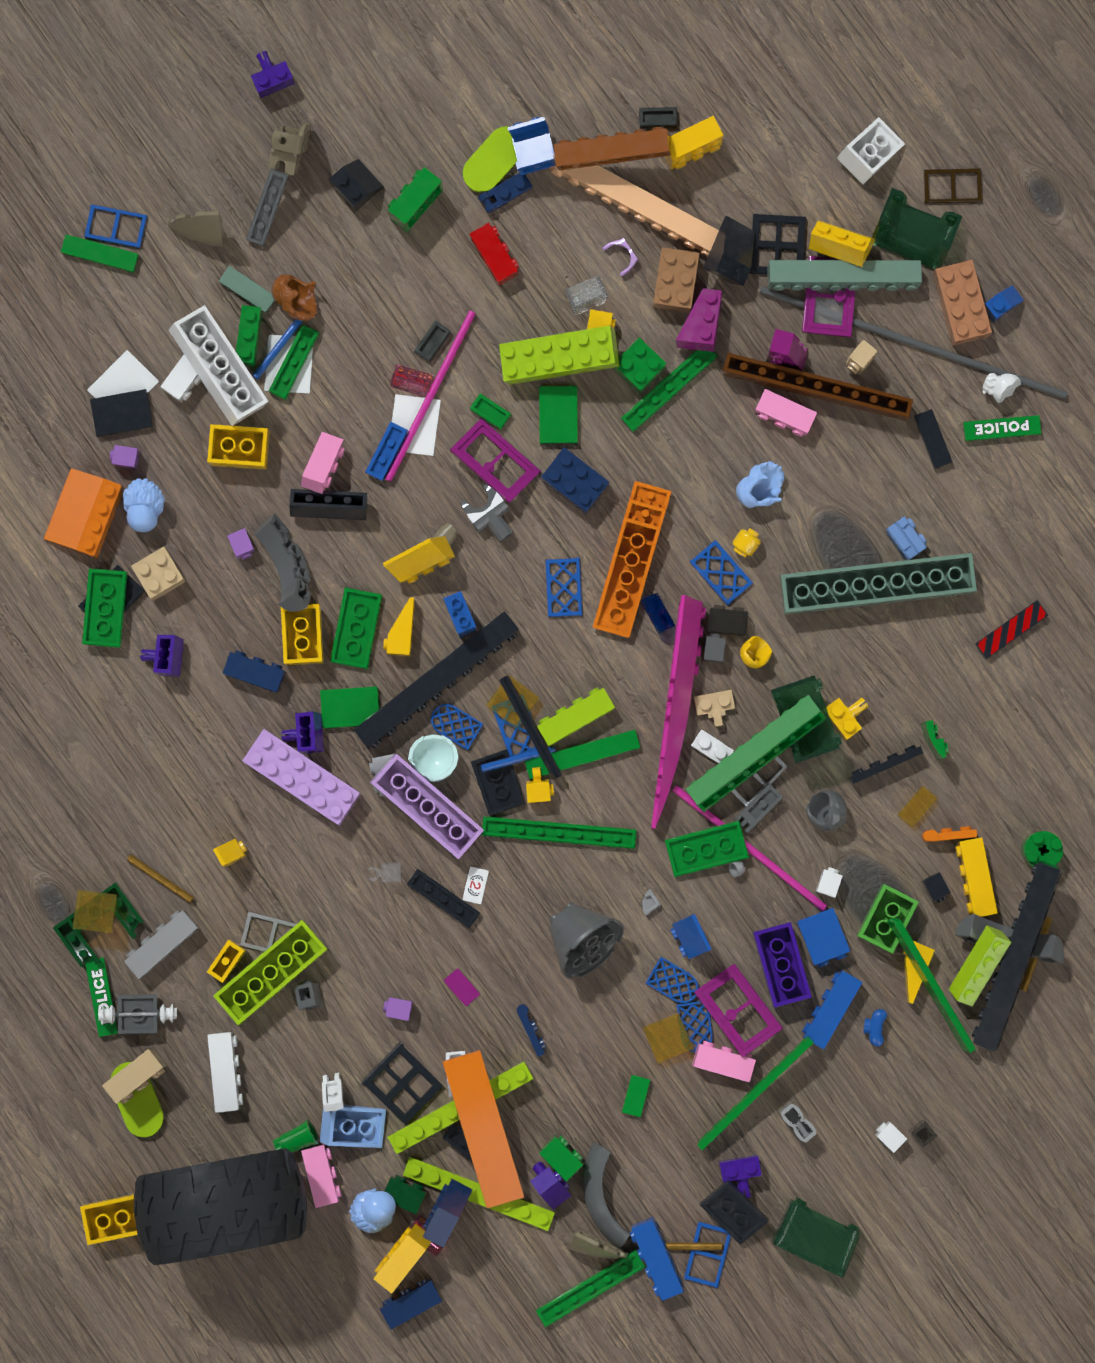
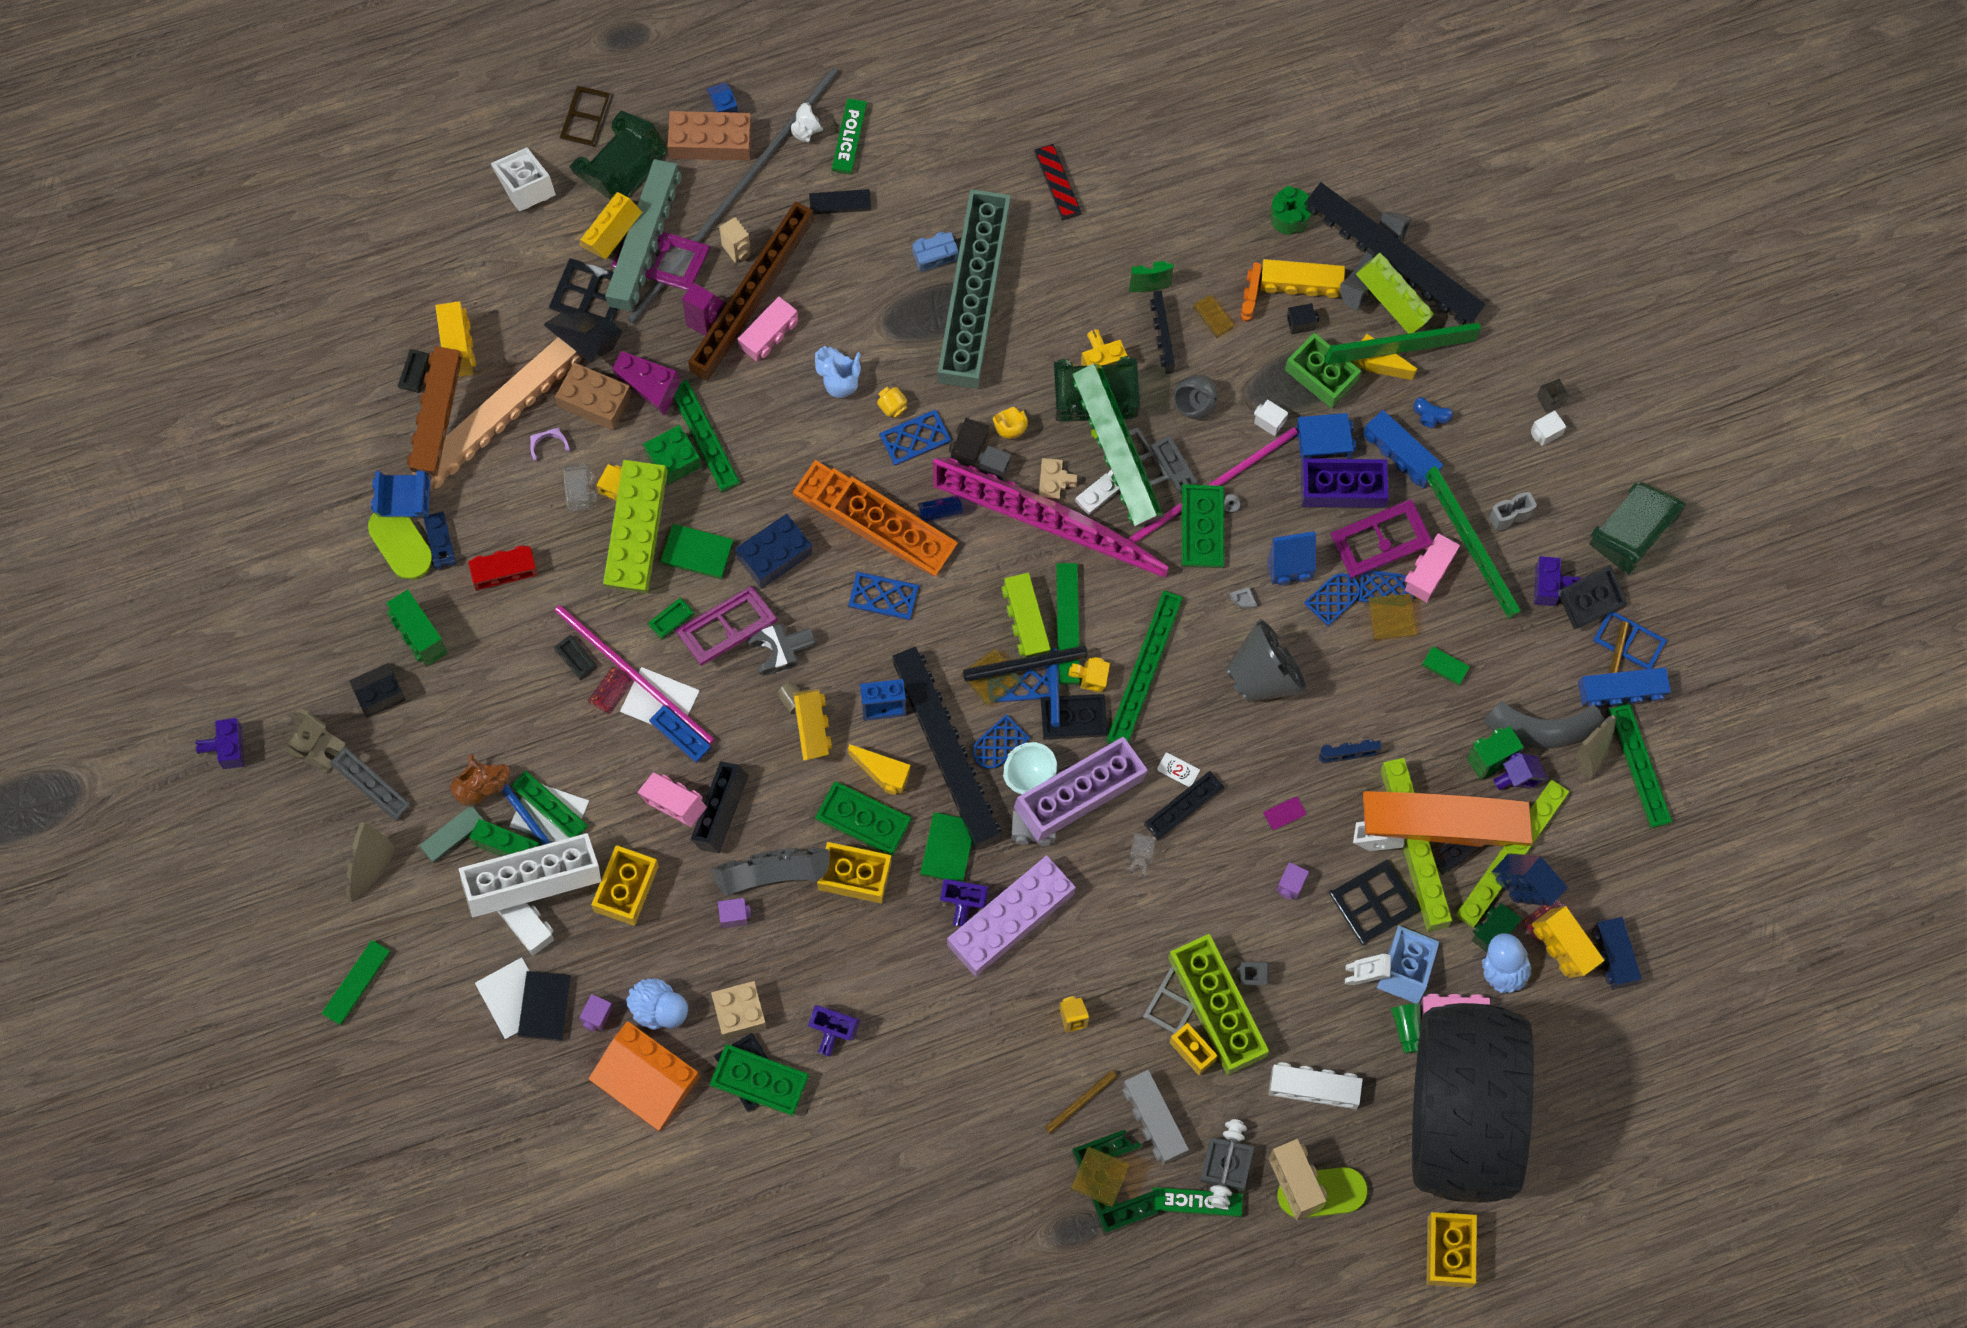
camera: 80 degrees left, 15 degrees down
blue window [84,204,148,248] -> none
dark blue brick [222,650,286,693] -> none

